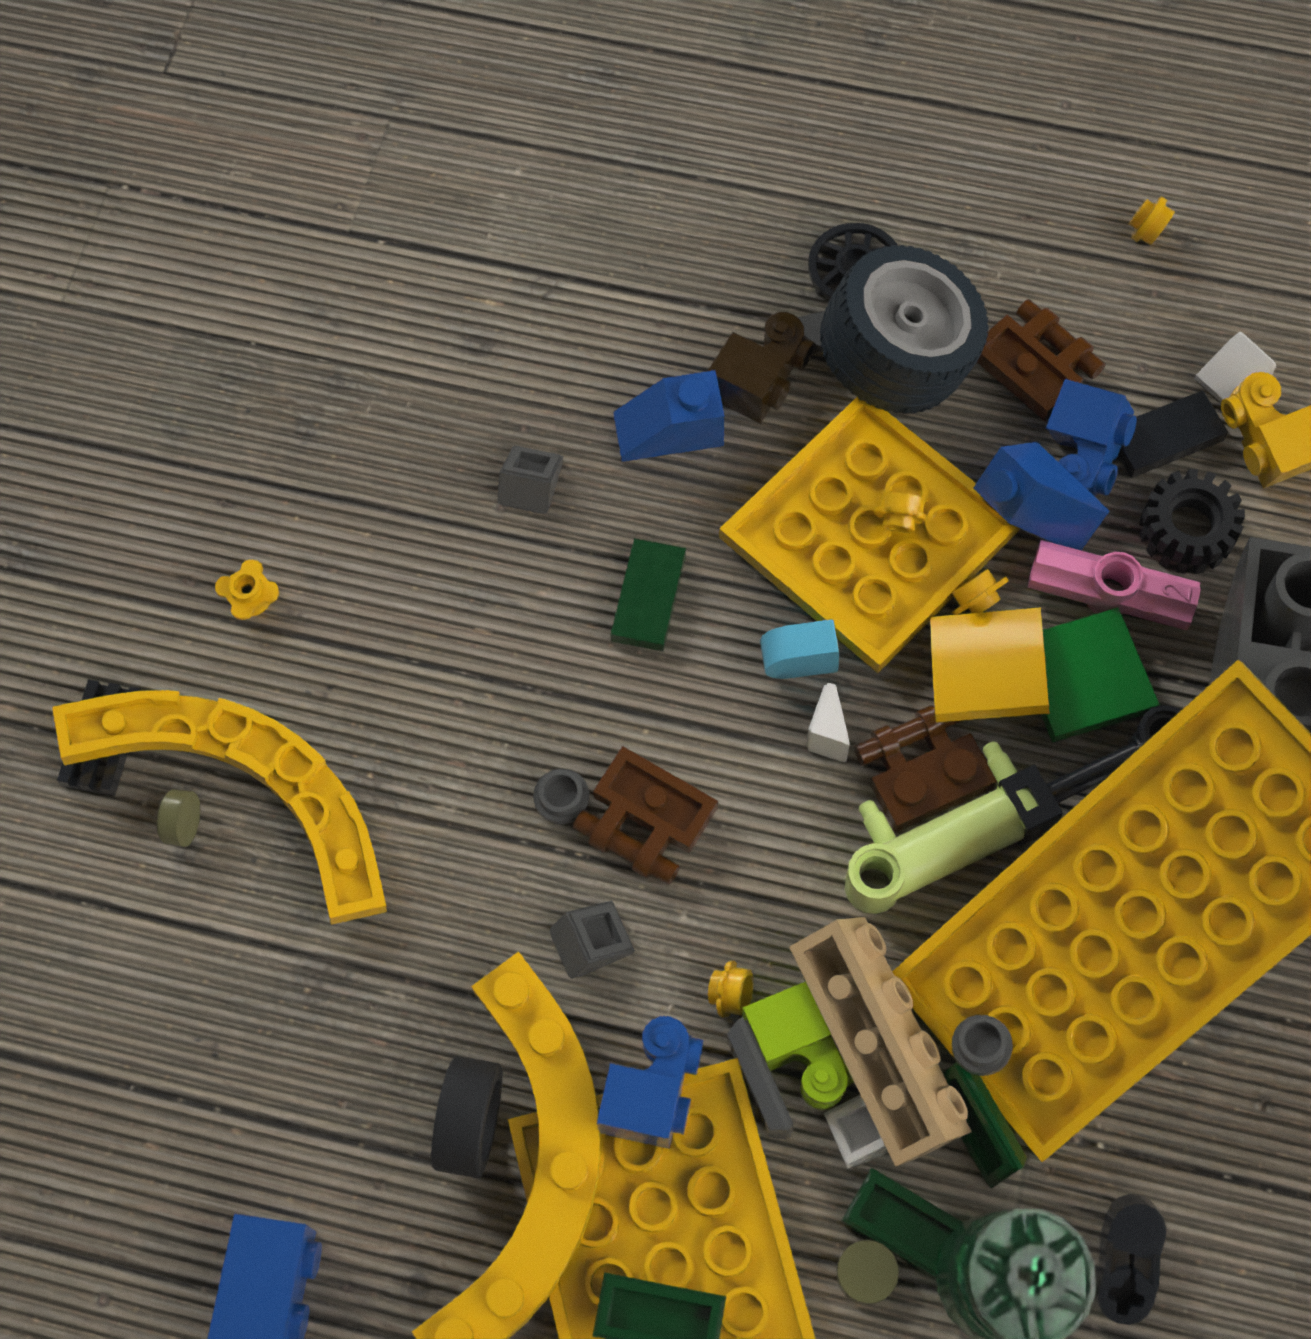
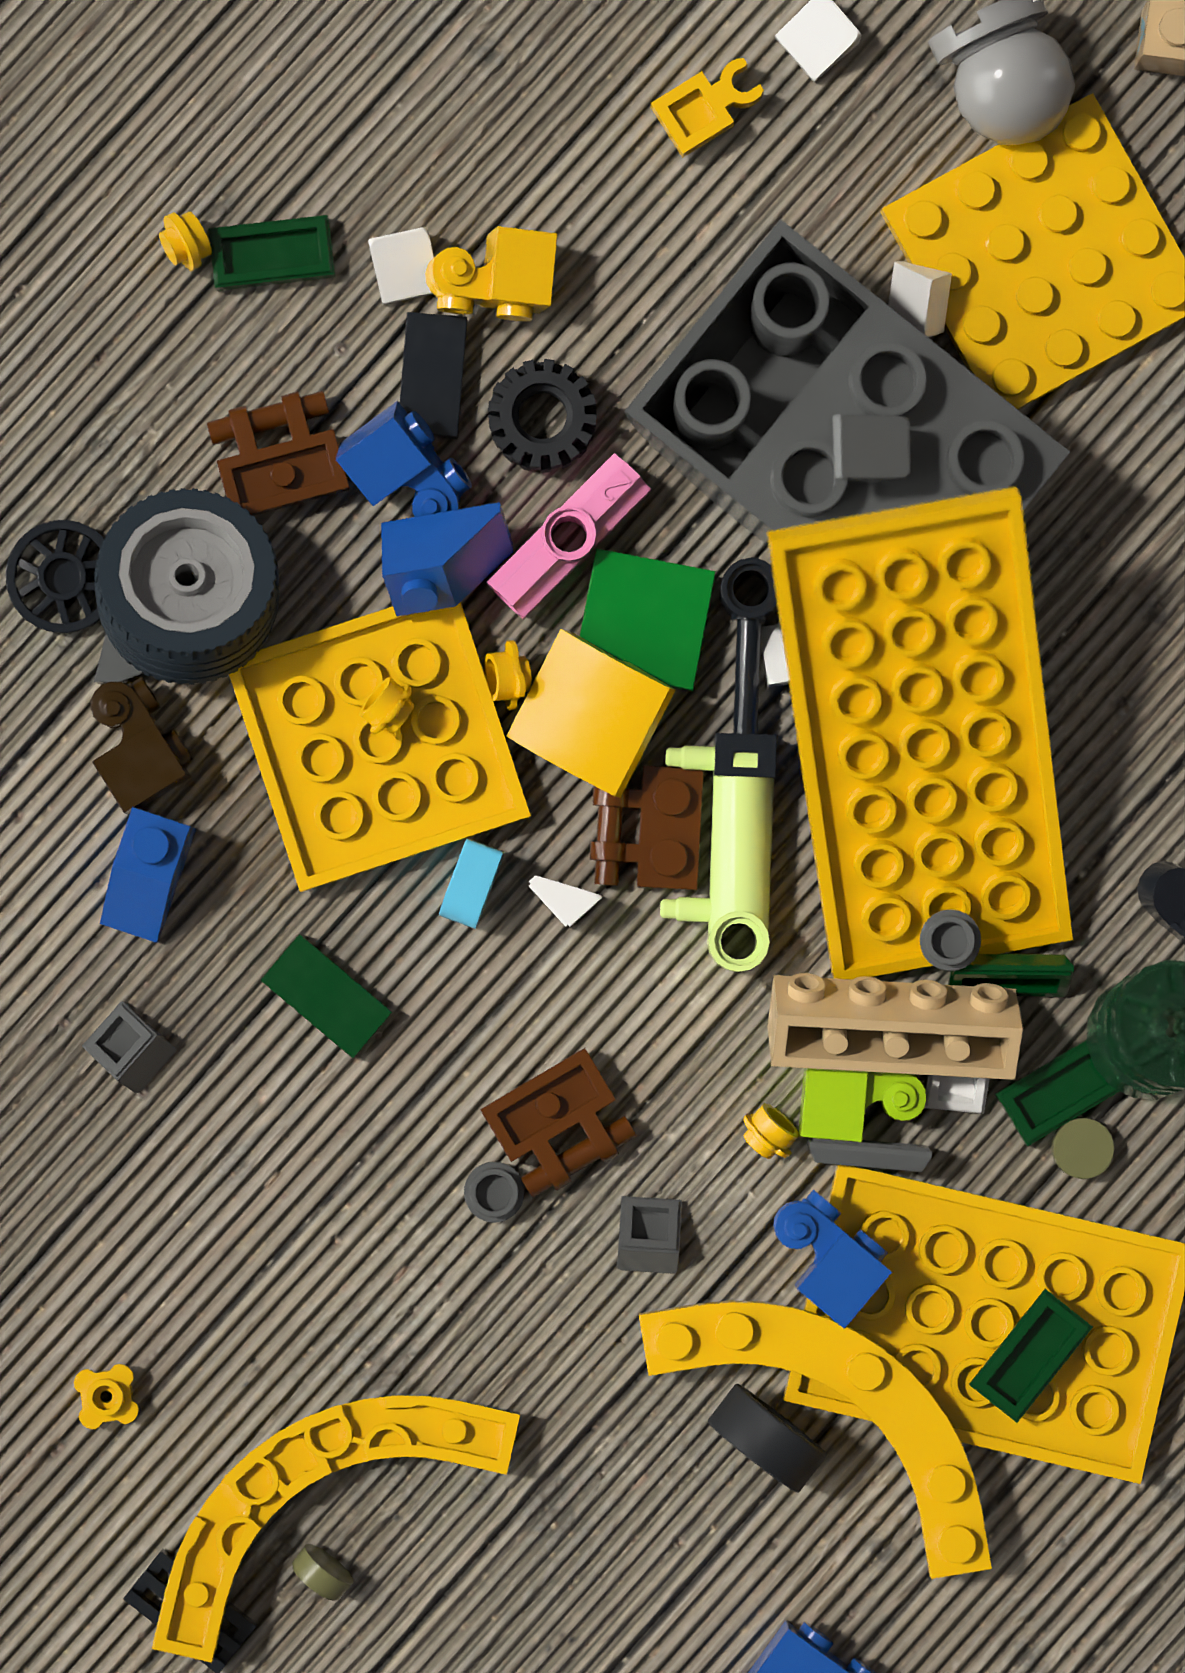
camera: 65 degrees left, 20 degrees up
none -> dark green tile [208,215,336,291]

